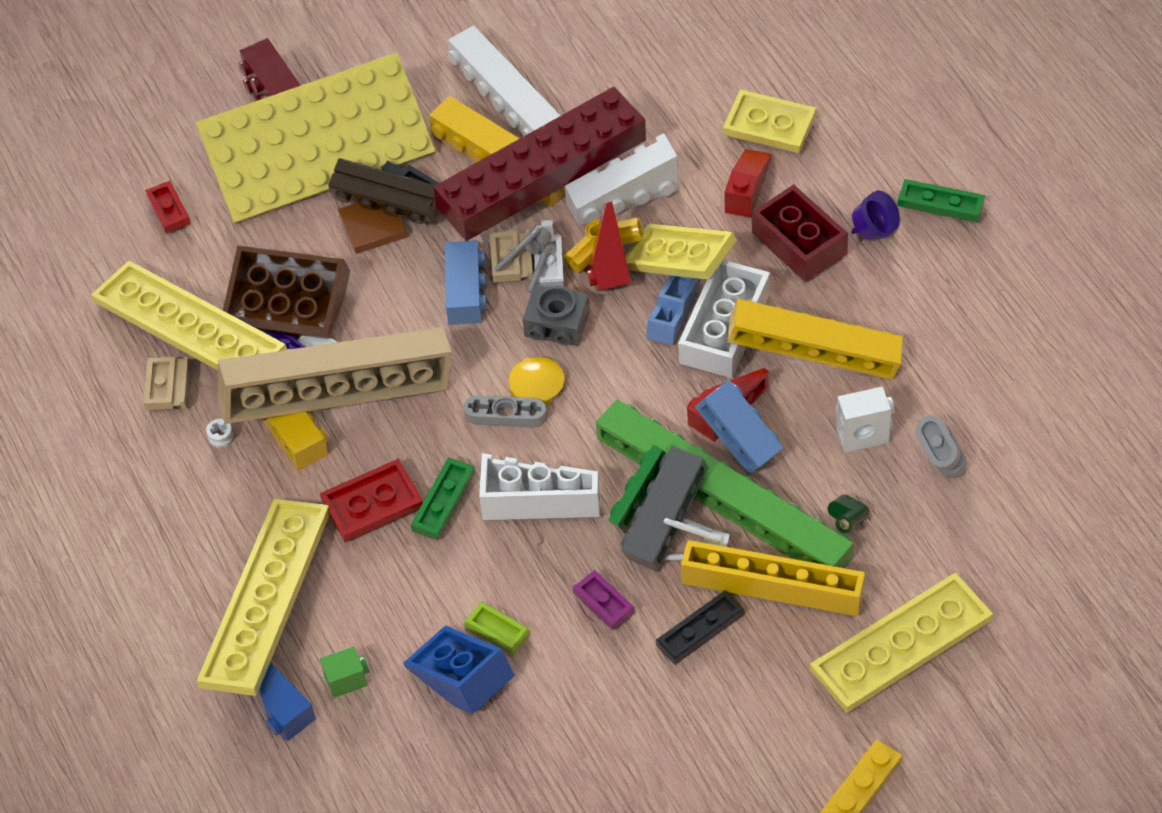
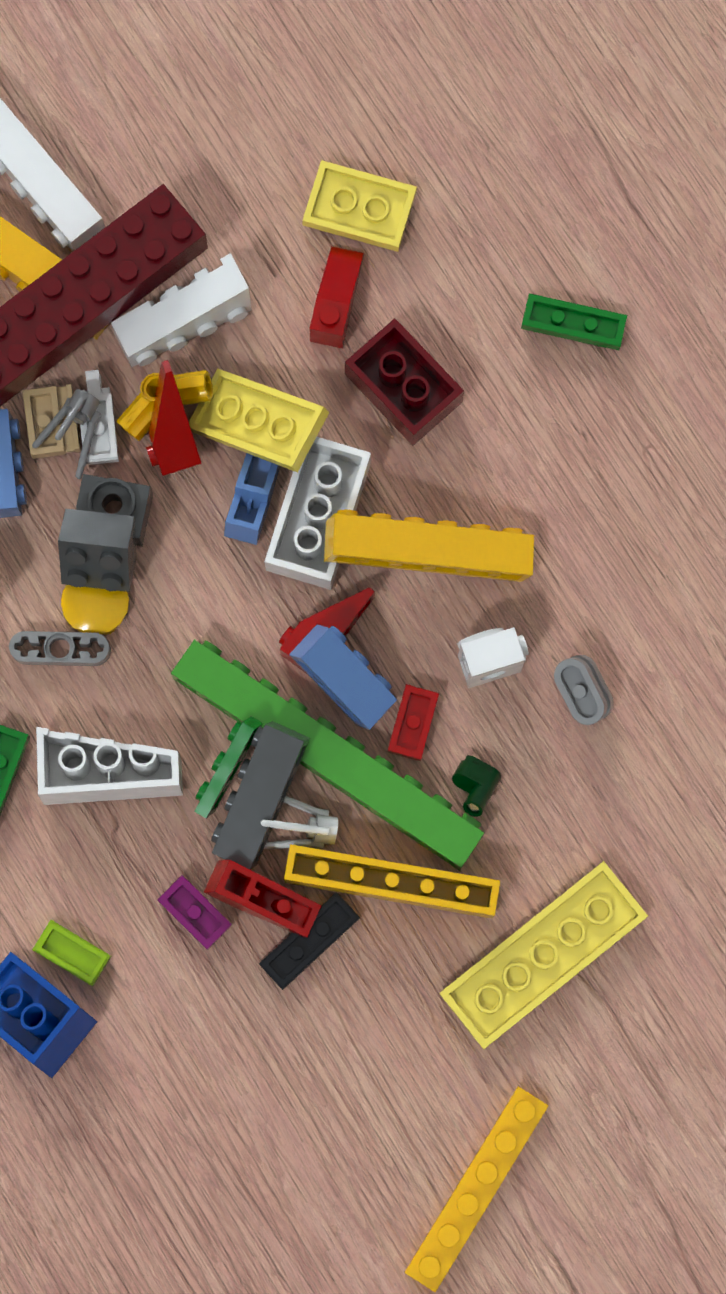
camera: 10 degrees left, 25 degrees up
dark purple piece [850,190,900,240] -> none
none -> dark grey brick [58,509,136,592]
none -> red slope [204,859,322,938]
none -> red plate [387,684,439,761]

